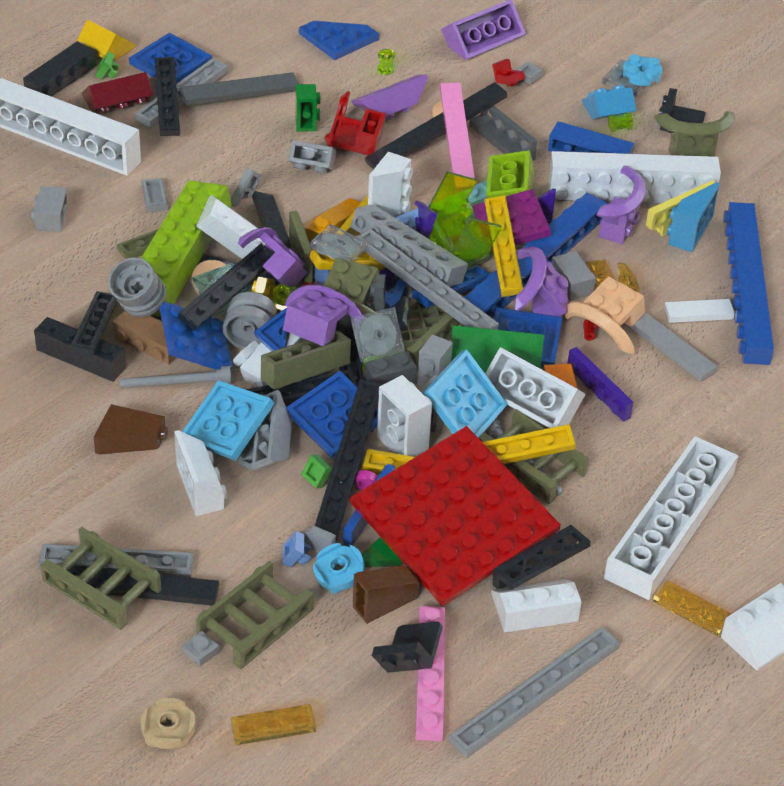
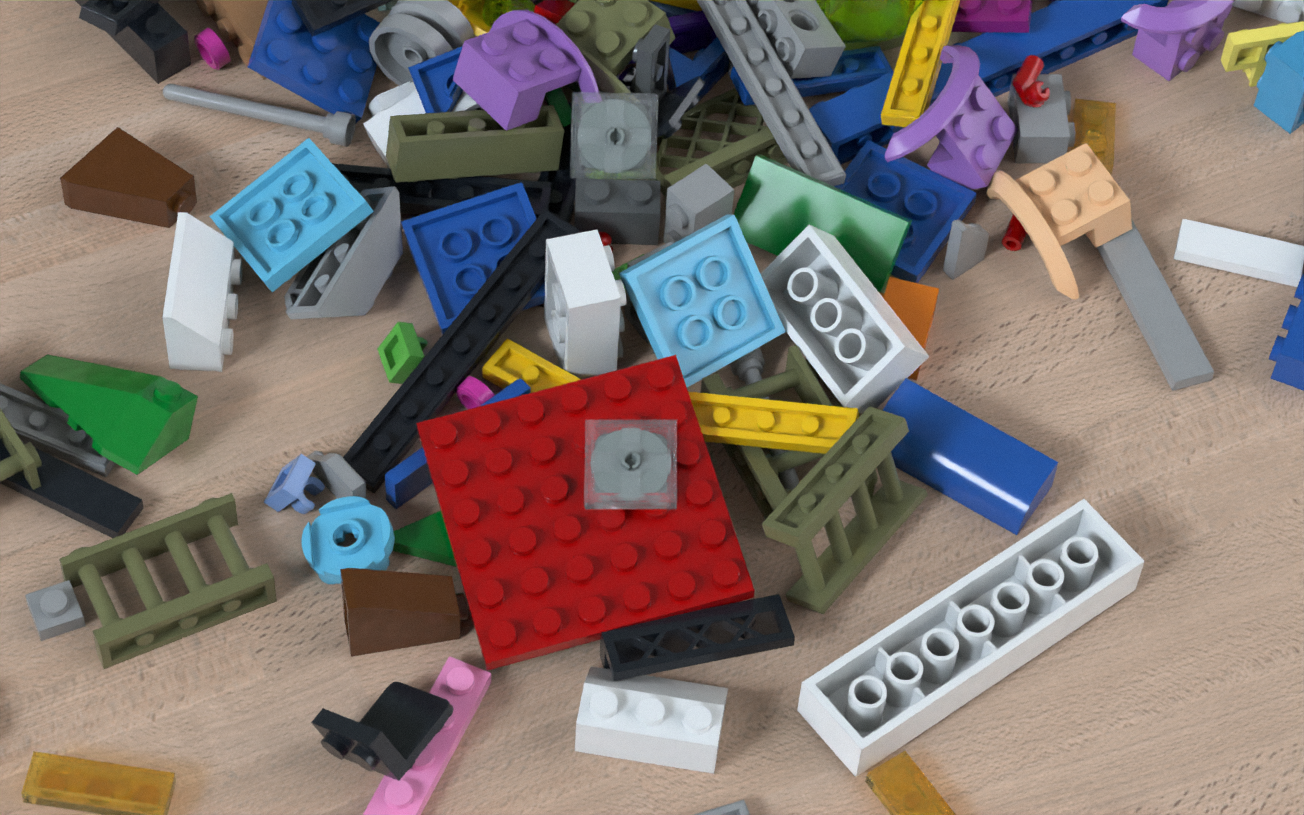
camera: 20 degrees right, 10 degrees up
dark purple plate [567,347,634,422] -> none
clear yellow slope [618,263,639,293] -> none
none -> green wedge [19,354,198,475]
none -> dark pink tile [194,28,231,70]
none -> clear piece [584,420,677,509]
none -> olive fence [762,406,928,614]
none -> blue brick [883,378,1058,535]
none -> light grey tile [943,219,989,280]
none -> red arm [1012,55,1050,108]

